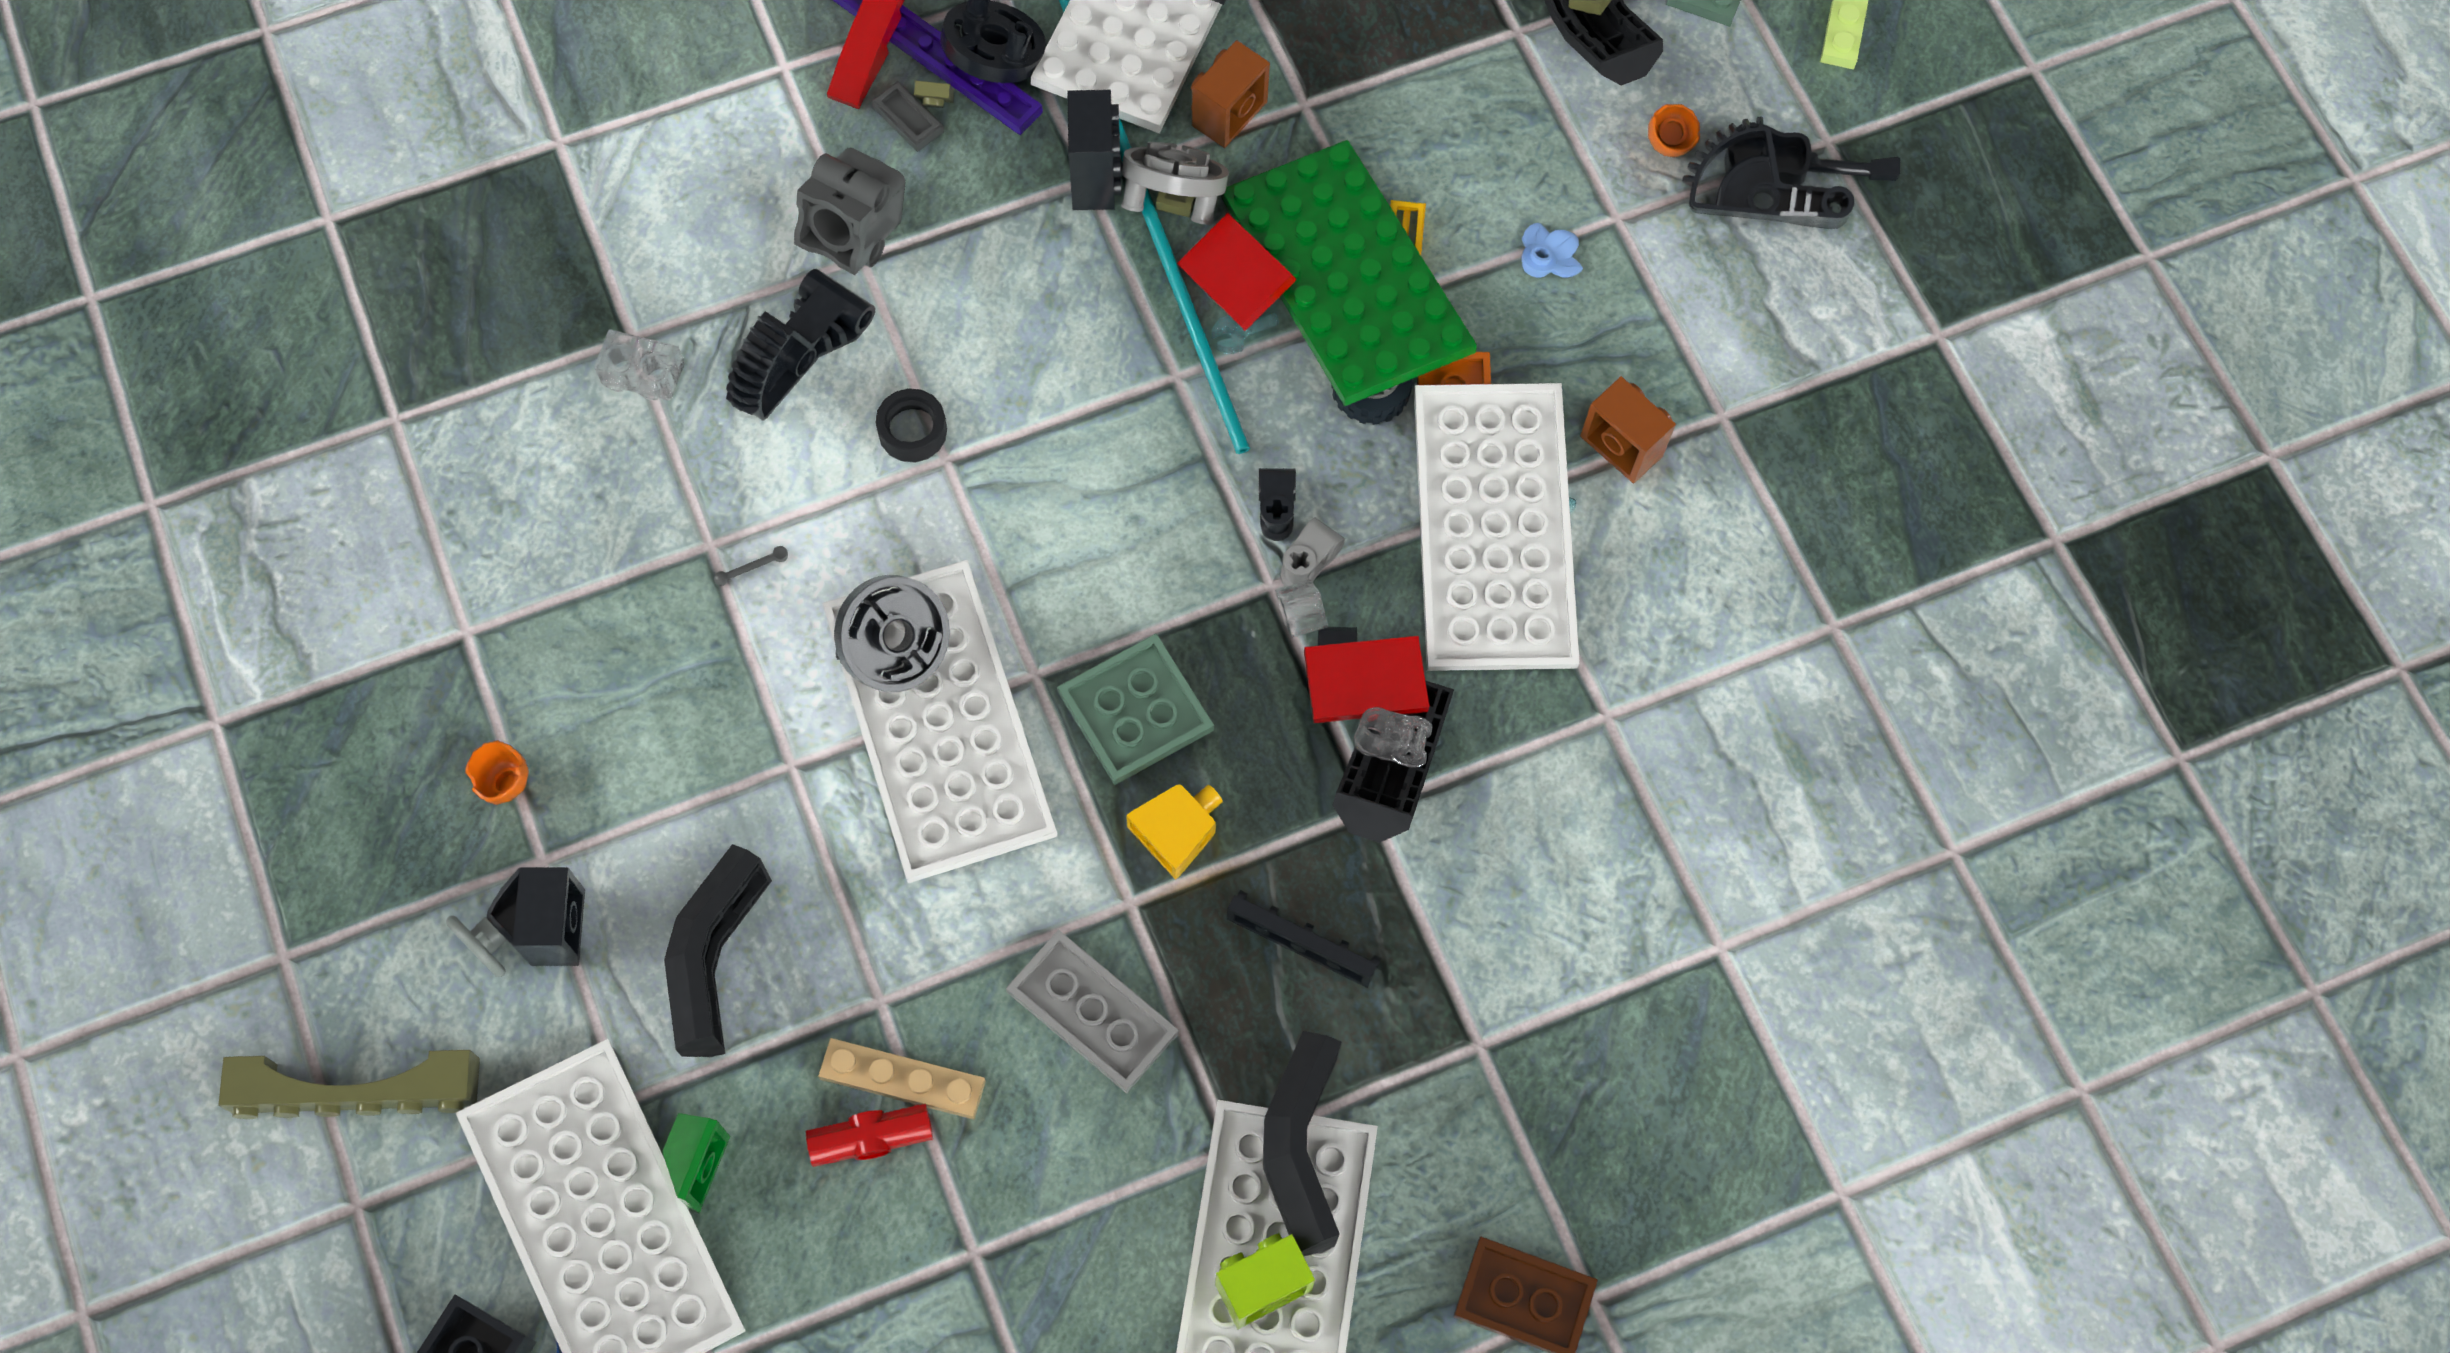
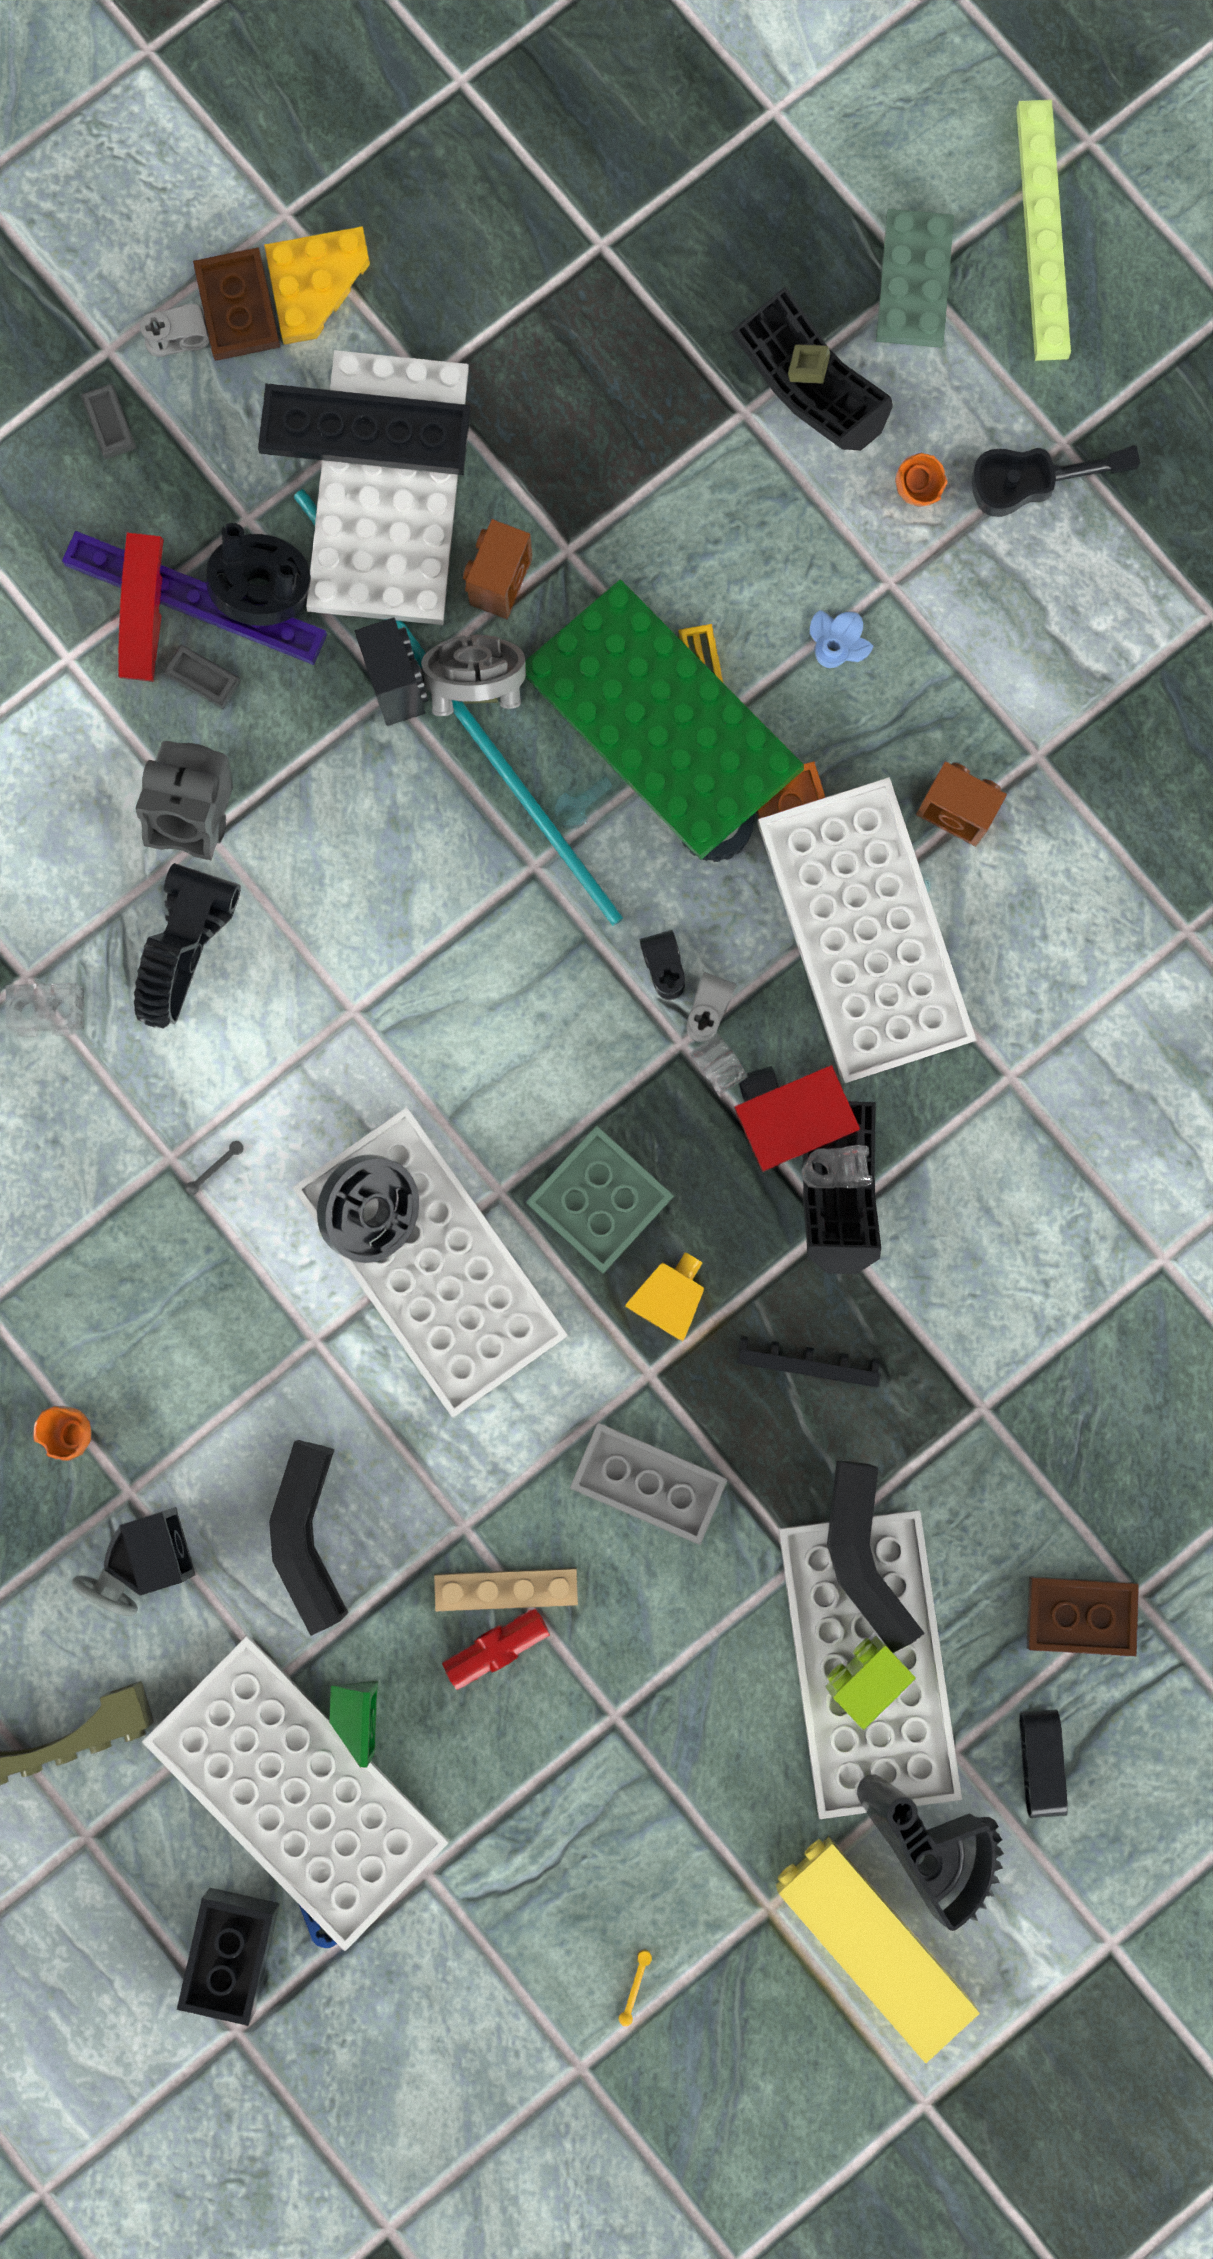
camera: 15 degrees left, 15 degrees up
black tyre [875,388,947,463] -> none
olive plate [914,81,955,108] -> none
red tile [1177,213,1296,331] -> none
black arm [1682,117,1854,229] -> none

